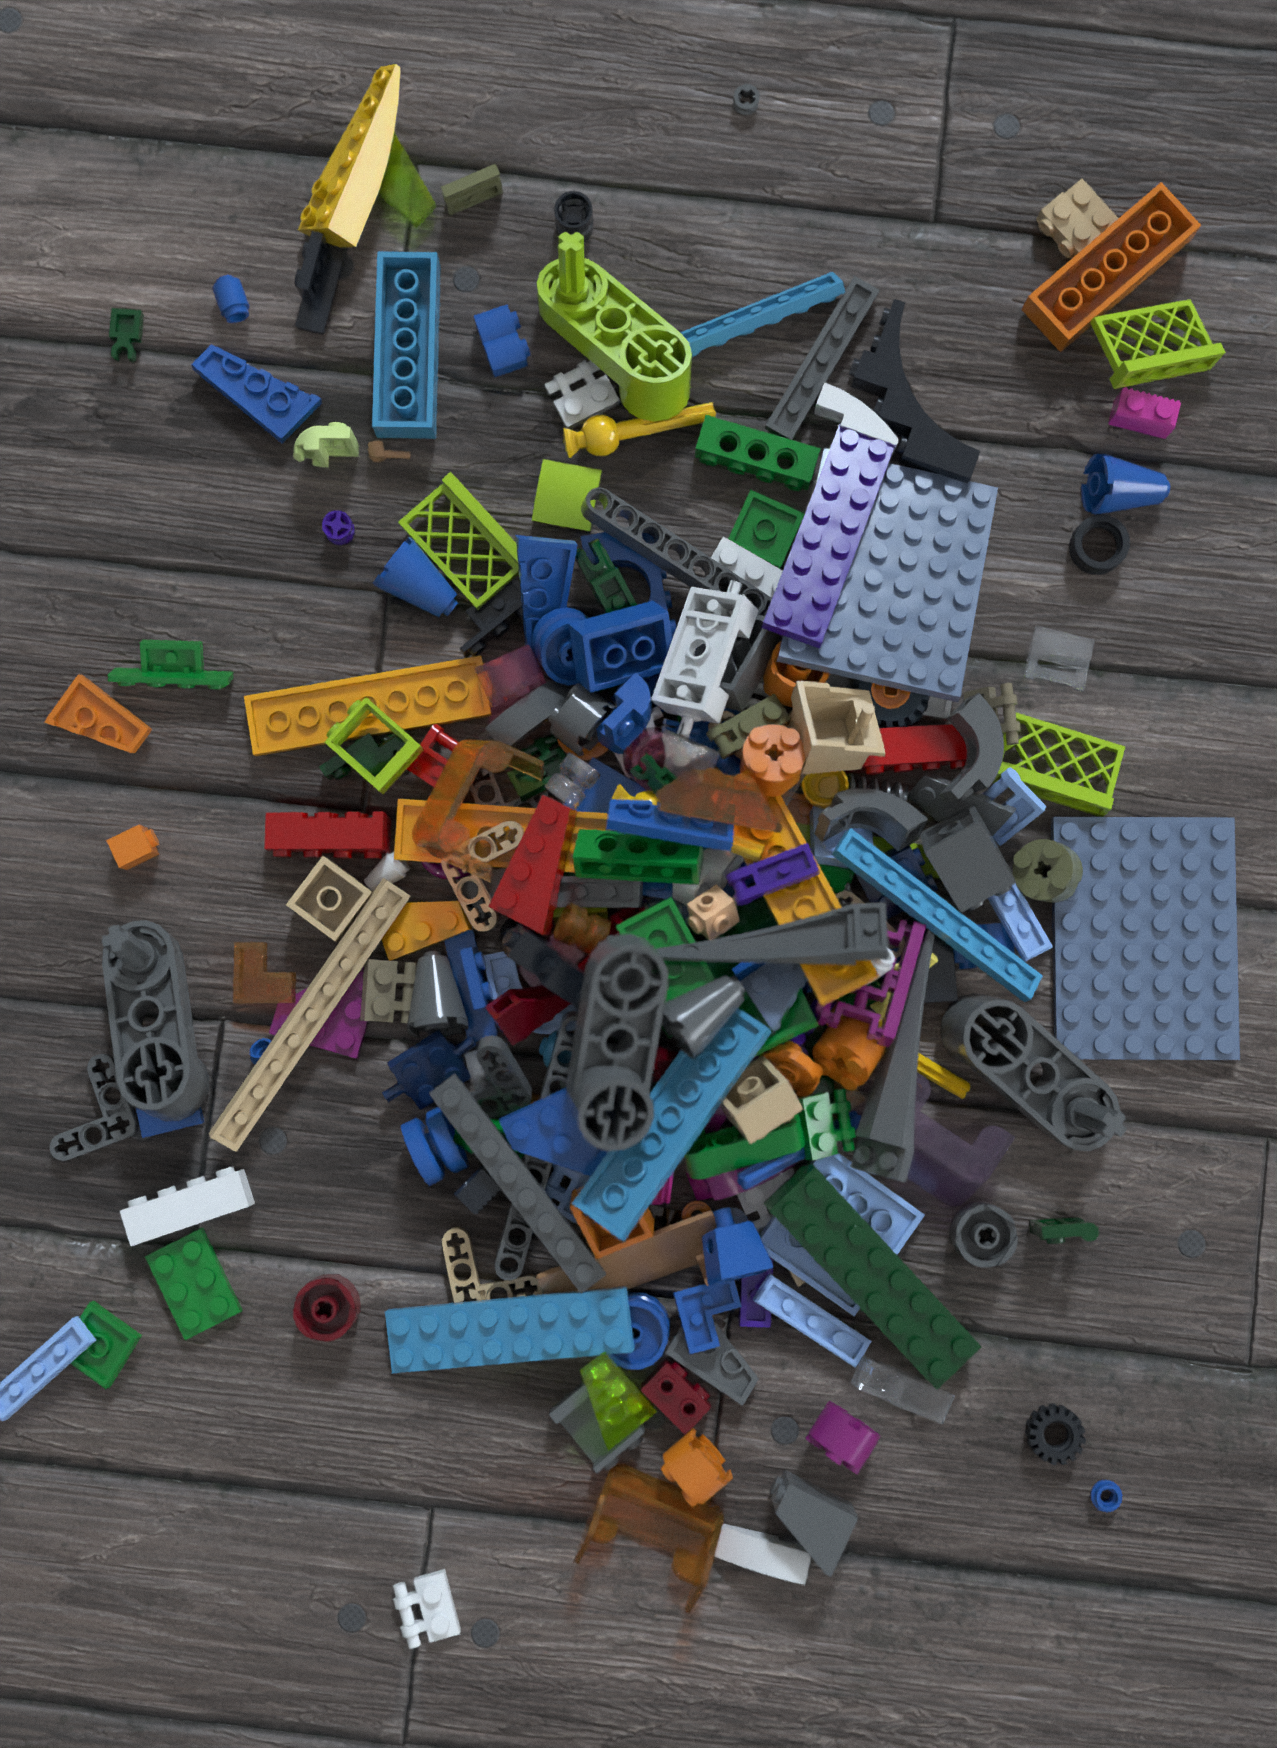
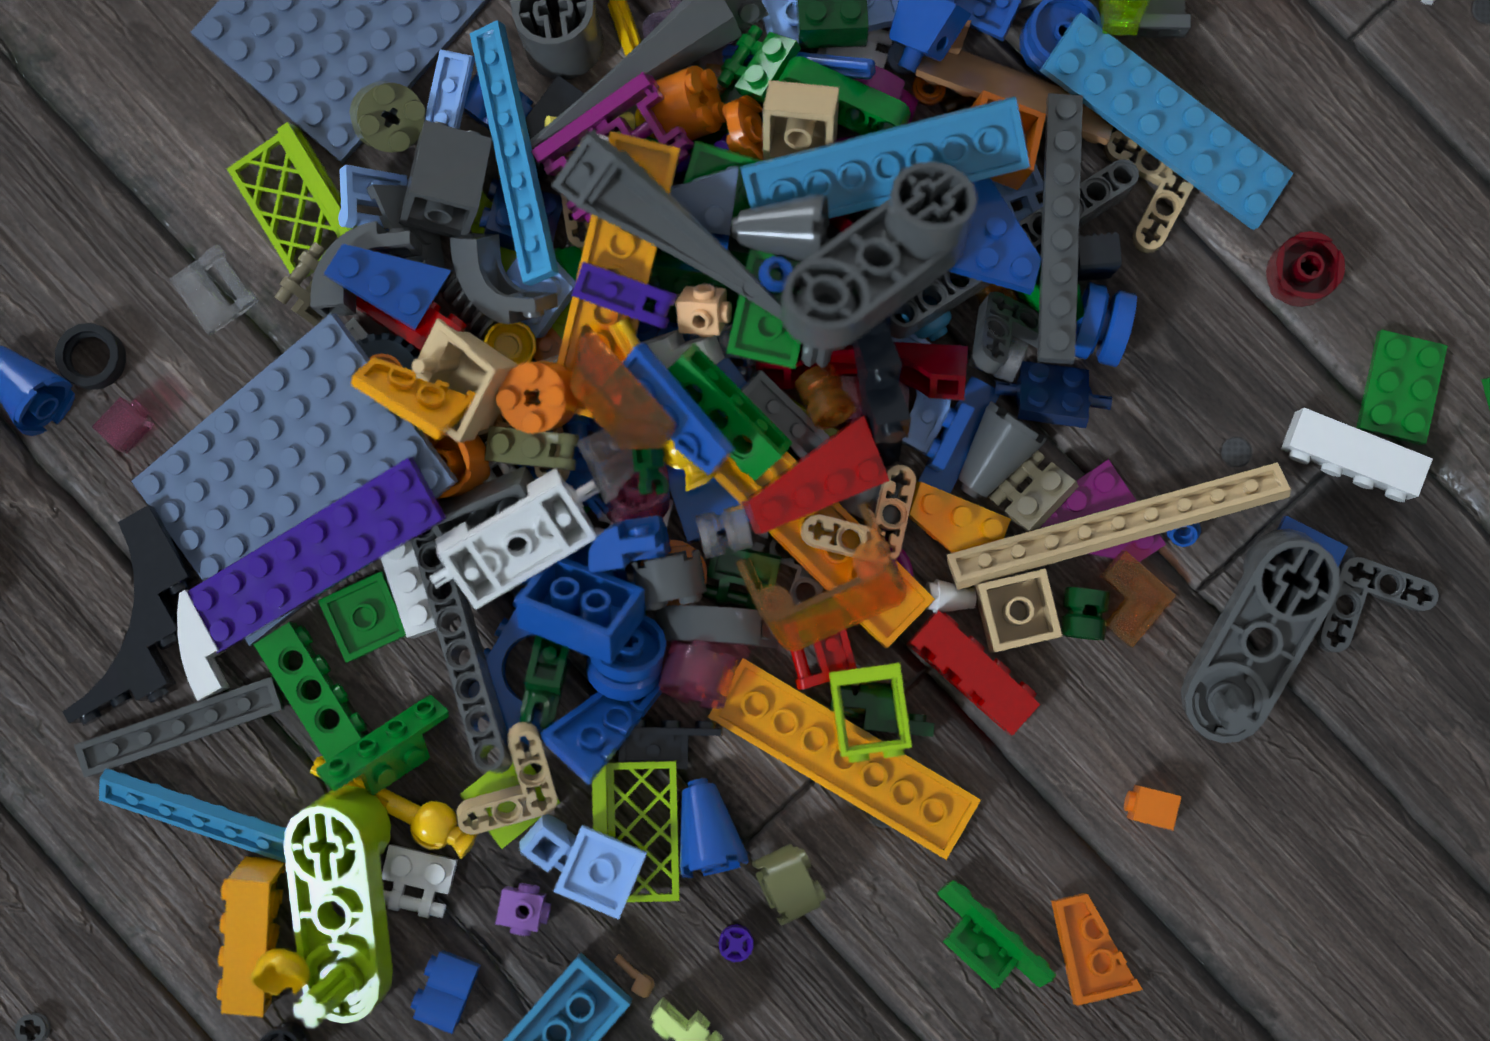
camera: 140 degrees left, 0 degrees up
none -> clear pink brick [92,397,155,454]
none -> light orange wedge [217,856,286,1017]
none -> yellow hair [250,949,311,996]
none -> green bracket [316,695,449,796]
none -> blue wing [324,244,451,331]
none -> light orange wing [351,357,476,440]
none -> tan beam [456,722,557,835]
none -> medium lavender brick [496,883,551,936]
none -> light blue brick [519,814,577,872]
none -> light blue plate [554,825,647,919]
none -> olive brick [752,844,826,926]
none -> blue plate [759,256,794,292]
none -> dark green wheel [1061,587,1110,641]

